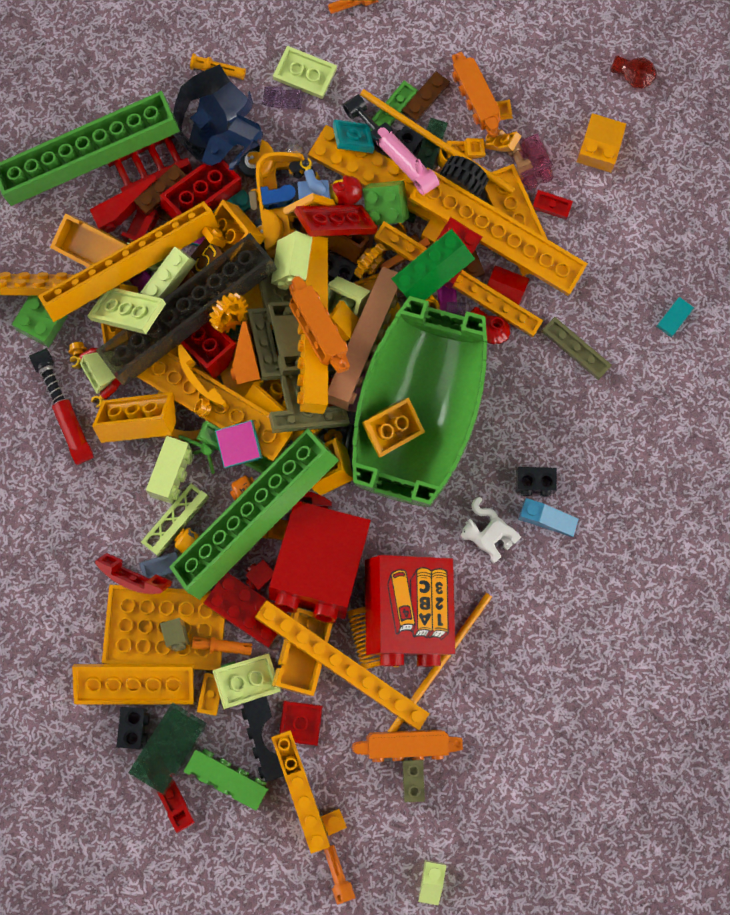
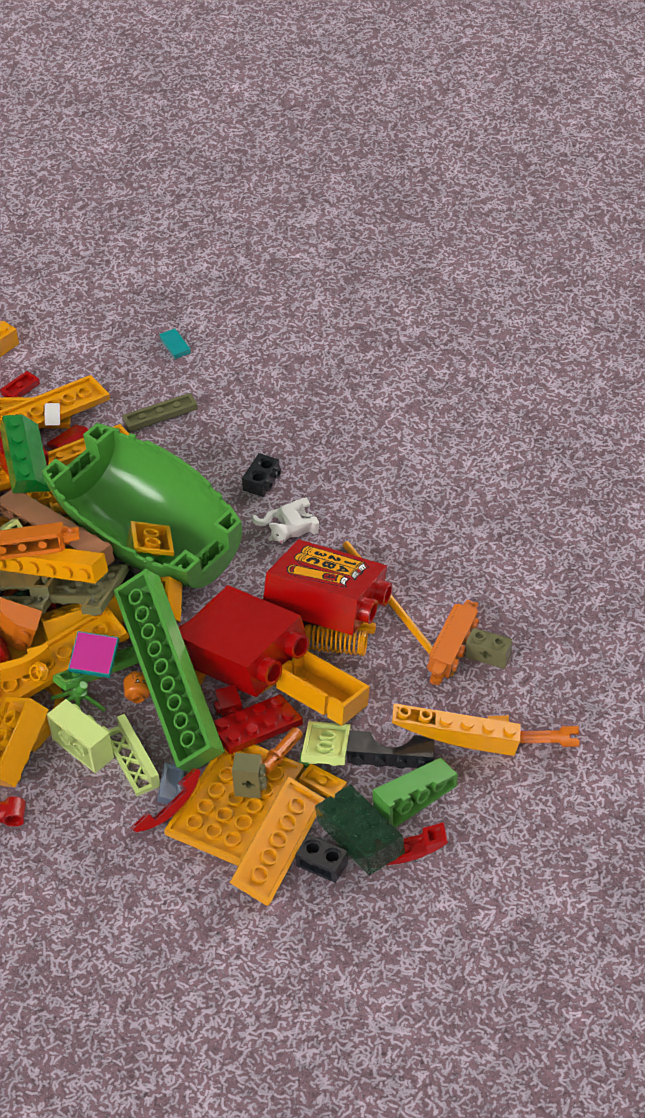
camera: 60 degrees left, 30 degrees down
light orange head [174,528,200,553] -> none
light orange plate [255,601,430,731] -> none
red tile [279,701,323,746] -> none
yellowish green slope [418,860,446,905] -> none
dark azure slope [518,498,579,537] -> none
none -> white sticker [45,403,60,426]

